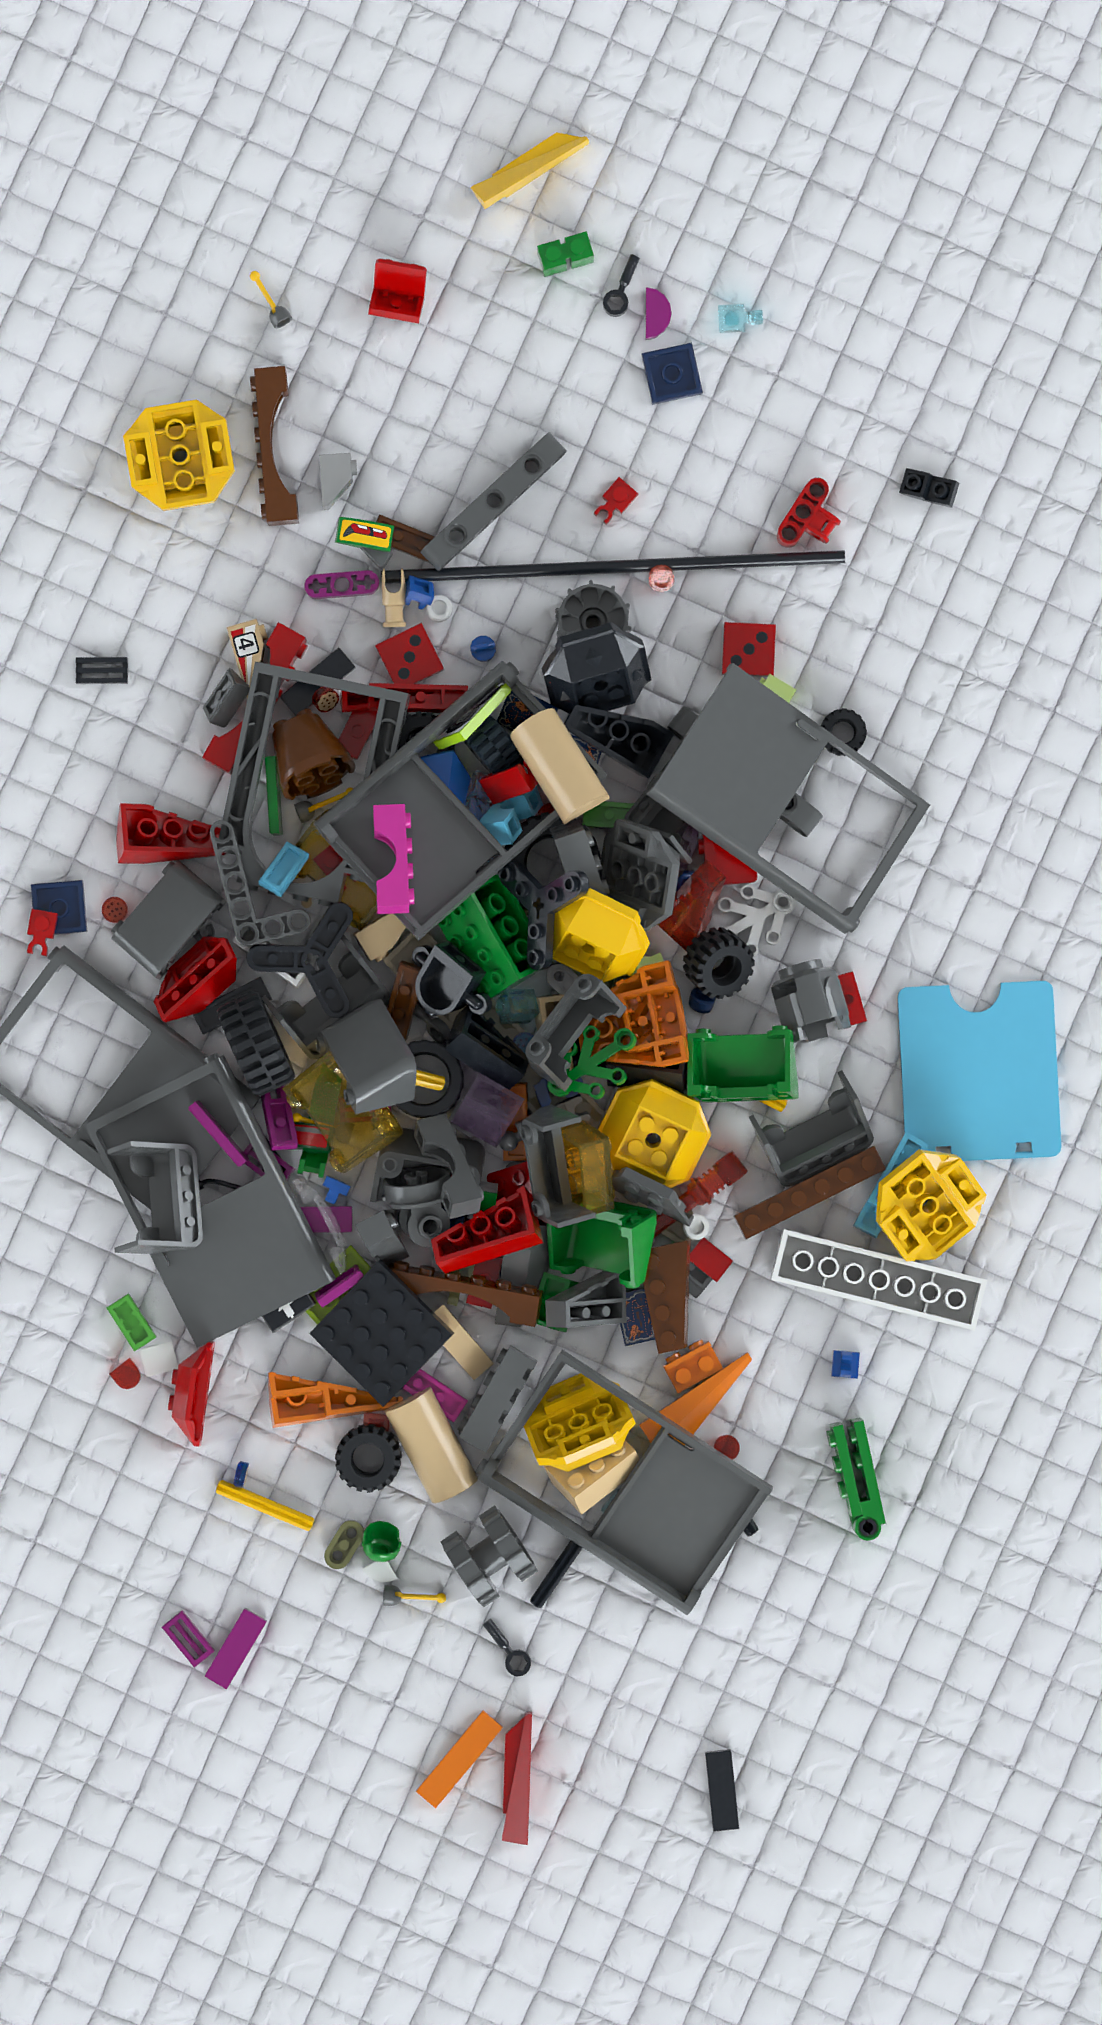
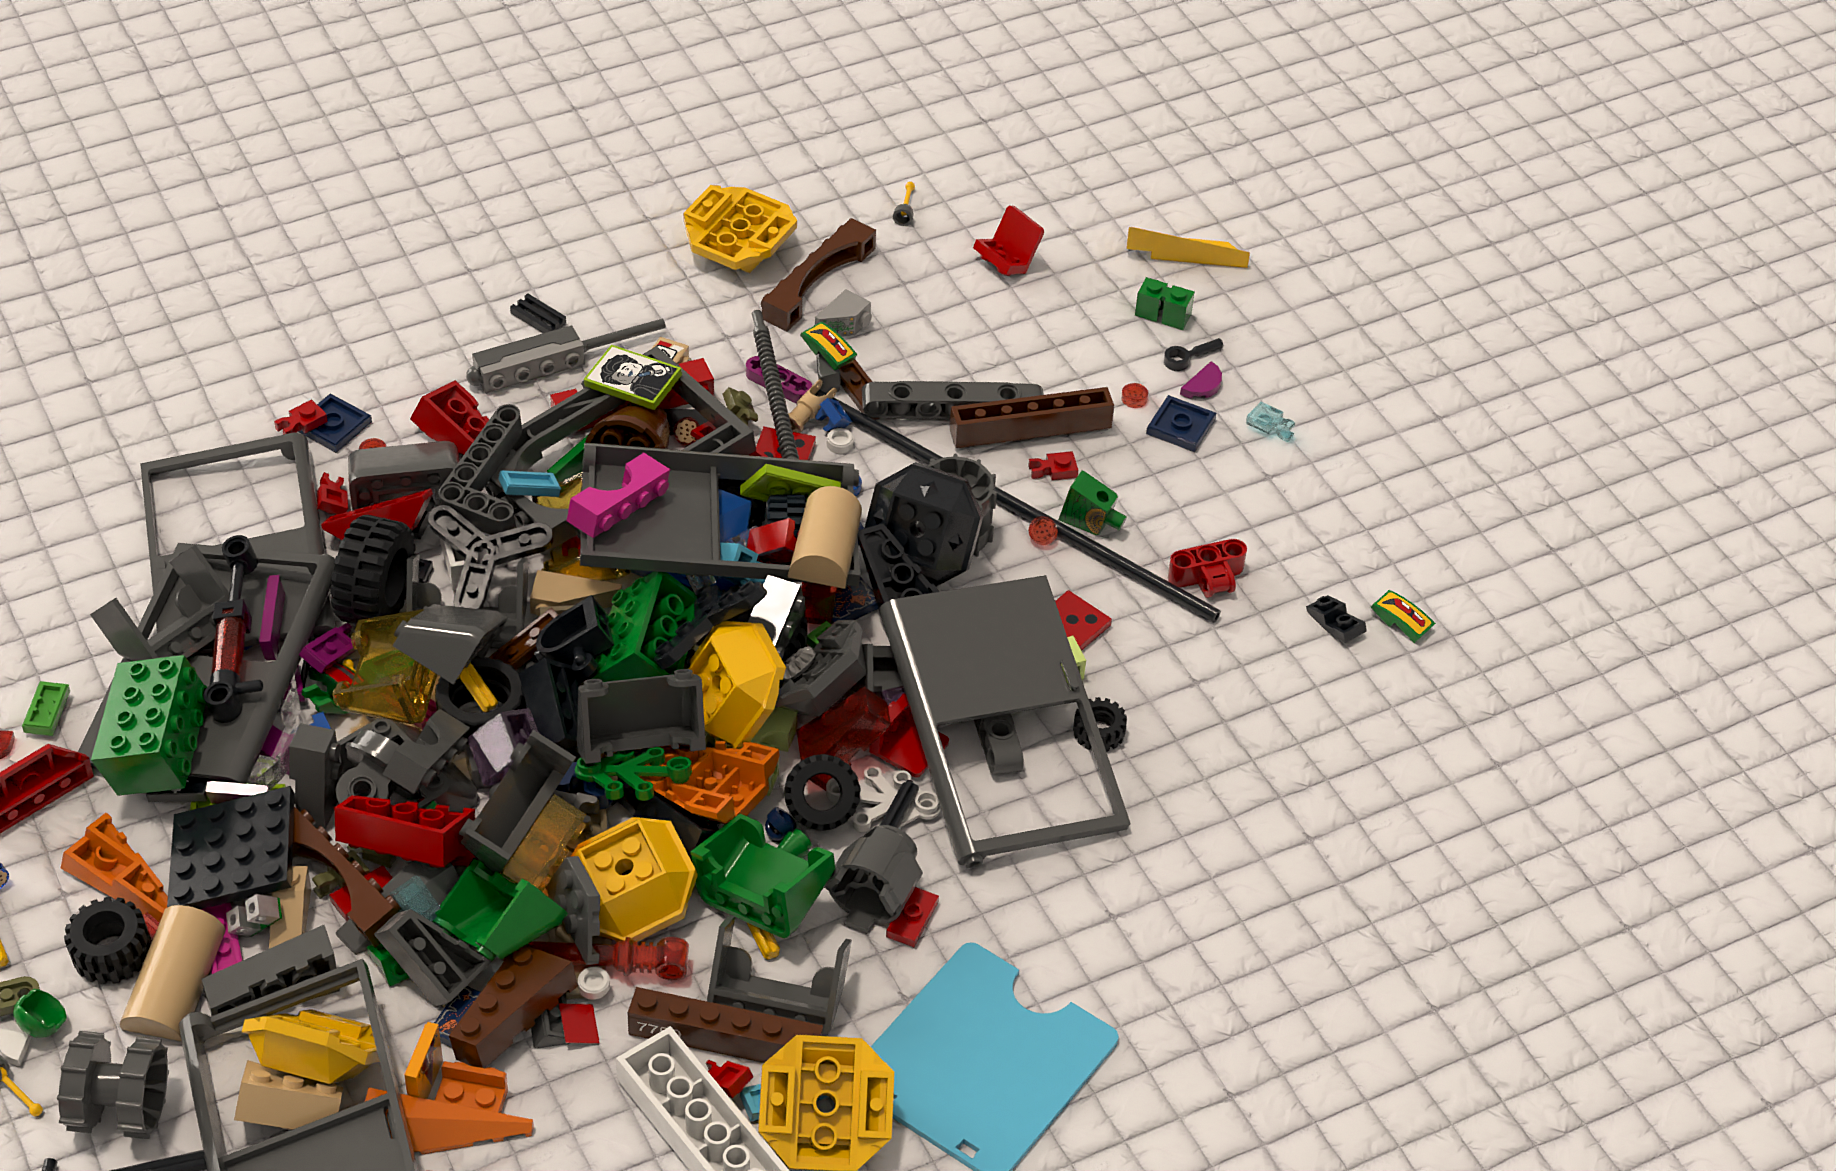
camera: 35 degrees right, 40 degrees down
none -> green brick [91,655,207,796]
none -> black piece [203,535,263,723]
none -> flat silver piece [226,894,282,937]
none -> red plate [317,472,348,515]
none -> clear light blue brick [390,875,441,921]
none -> light orange tile [404,1022,443,1099]
none -> piece [466,318,666,393]
none -> tile [583,345,682,410]
none -> red plate [706,1060,754,1098]
none -> olive plate [722,387,758,427]
none -> dark grey hose [752,310,799,459]
none -> green cone [777,829,812,858]
none -> light grey gear [783,647,816,681]
none -> black axle [880,780,919,828]
none -> reddish brown brick [950,387,1114,448]
none -> green torso [1058,470,1127,535]
none -> clear red tile [1121,383,1148,408]
none -> slope [1371,590,1436,643]

